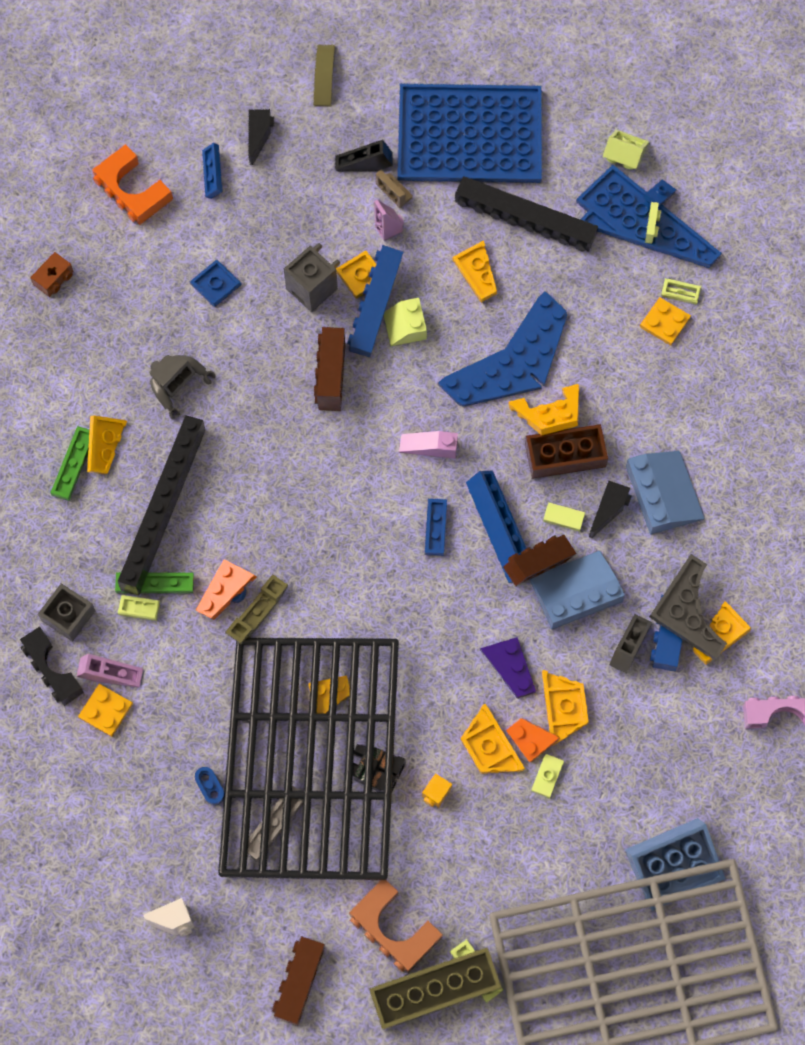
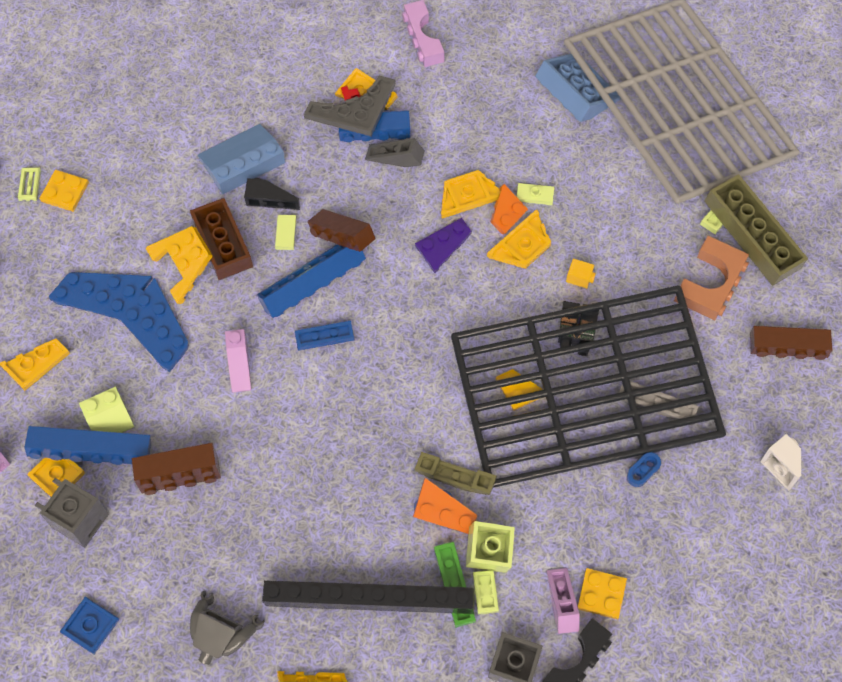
camera: 105 degrees left, 5 degrees down
medium blue slope [530,551,625,630] -> none
none -> red tile [341,86,361,101]
none -> yellowish green brick [465,521,515,573]

